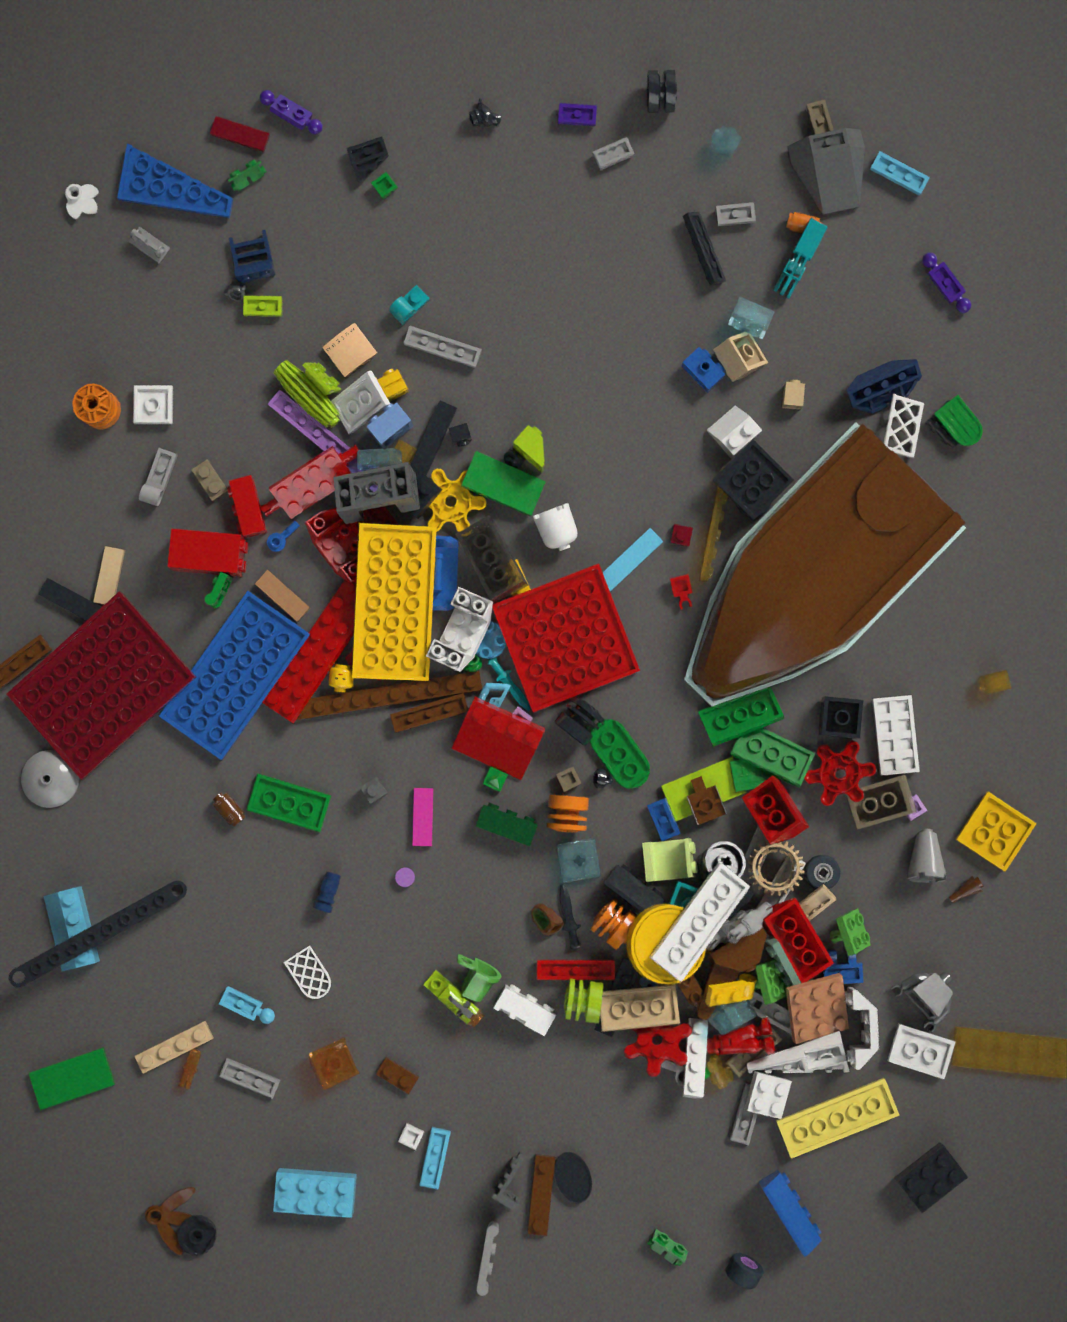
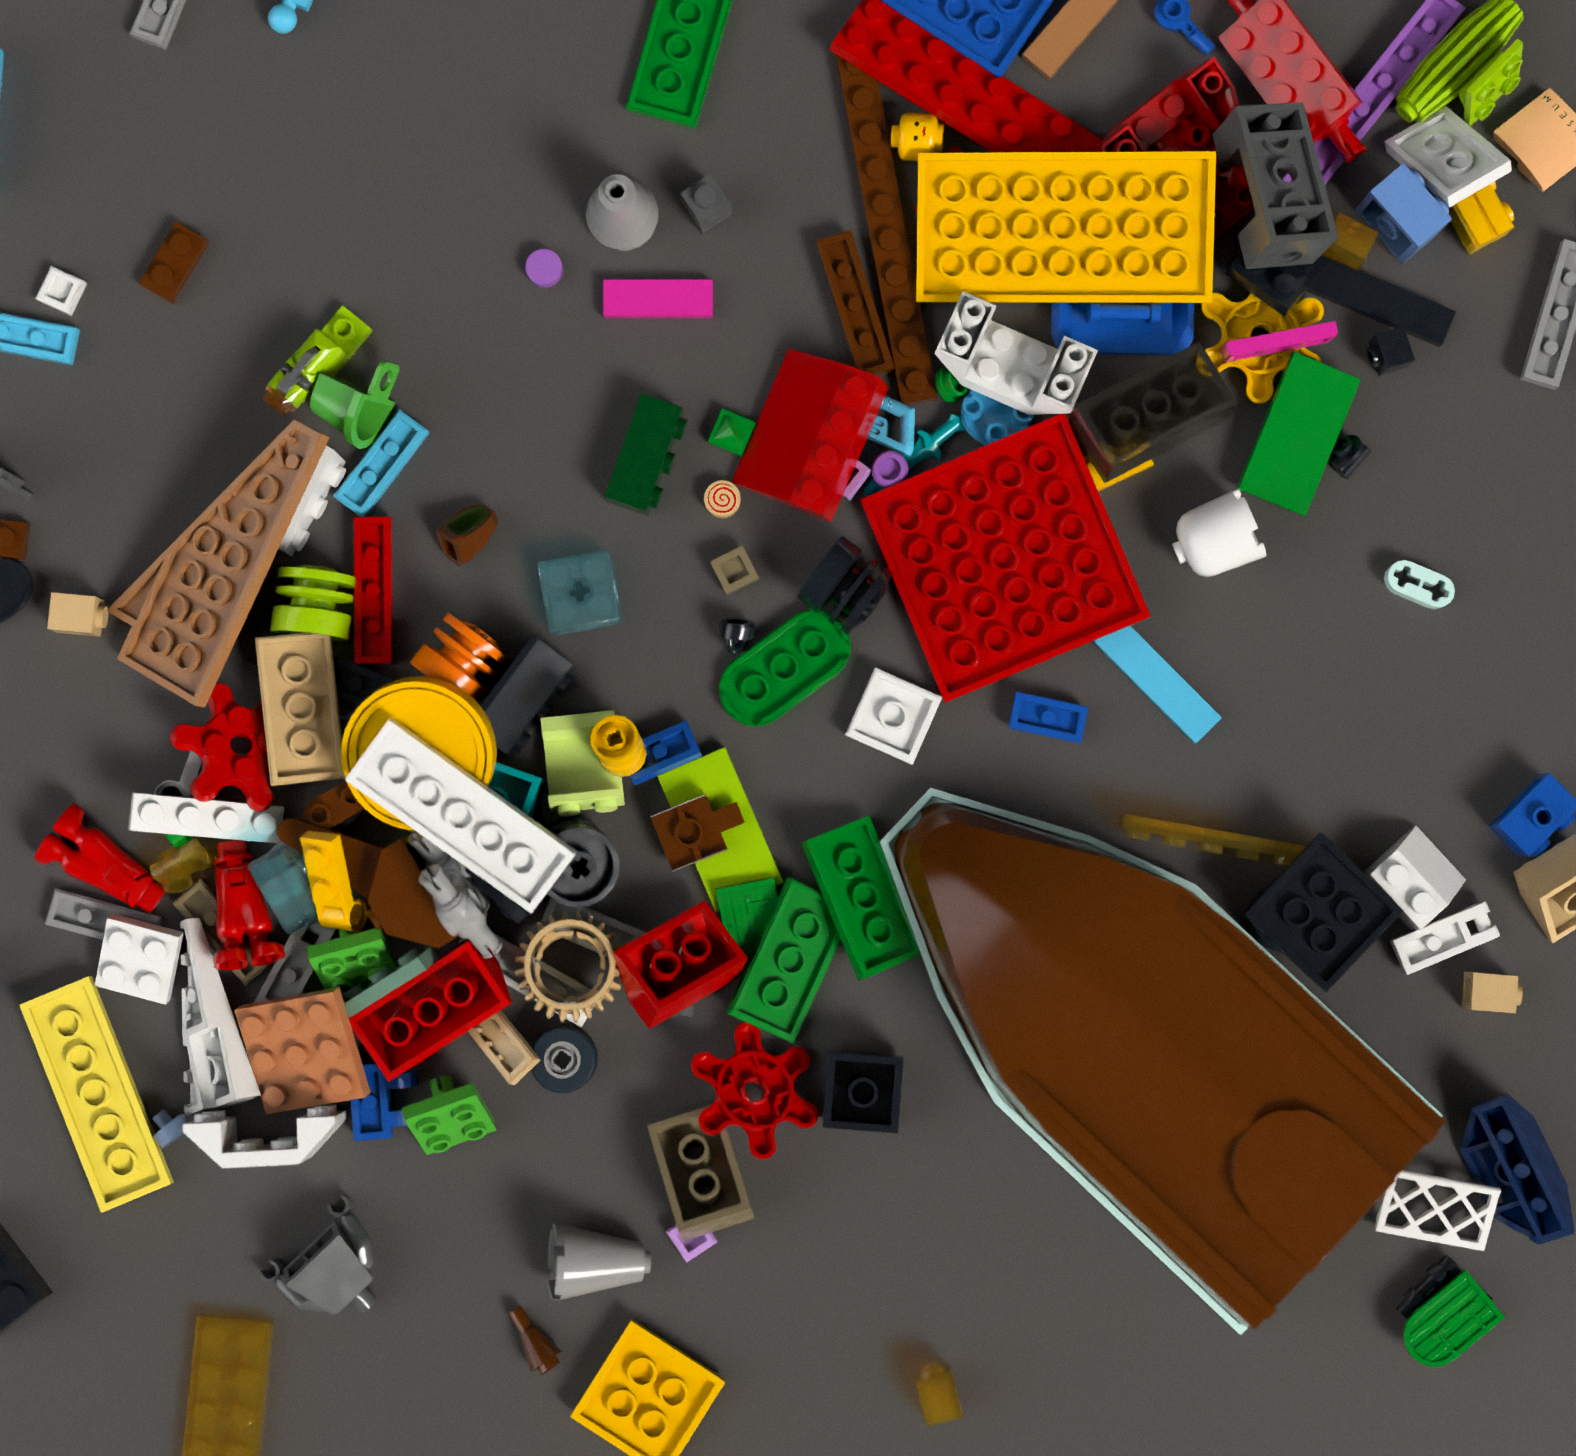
camera: 90 degrees right, 0 degrees up
white window [284,946,331,999] -> none
clear orange slope [308,1037,360,1090] -> none
dark blue axle [313,871,341,913] -> none
clear light blue brick [357,448,402,471] -> none
lime slope [513,425,545,473] -> none
orange wheel [547,795,589,833] -> none
black sword [560,884,581,950] -> none
red plate [669,574,693,610] -> none
dark red plate [670,524,693,547] -> none
white plate [872,695,920,775] -> none
white plate [887,1023,955,1079] -> none
none -> red piece [34,802,167,914]
none -> tan brick [47,592,109,637]
none -> medium nougat wing [108,420,330,708]
none -> sand blue tile [152,1109,190,1149]
none -> medium azure tile [333,409,430,517]
none -> light grey cone [586,174,659,251]
none -> yellow wheel [590,715,647,777]
none -> tan tile [704,480,741,518]
none -> white plate [845,668,942,765]
none -> medium lavender tile [871,451,908,488]
none -> blue plate [1008,692,1089,744]
none -> dark pink tile [1220,321,1338,363]
none -> light aqua beam [1384,560,1455,609]
none -> white plate [1390,901,1500,975]

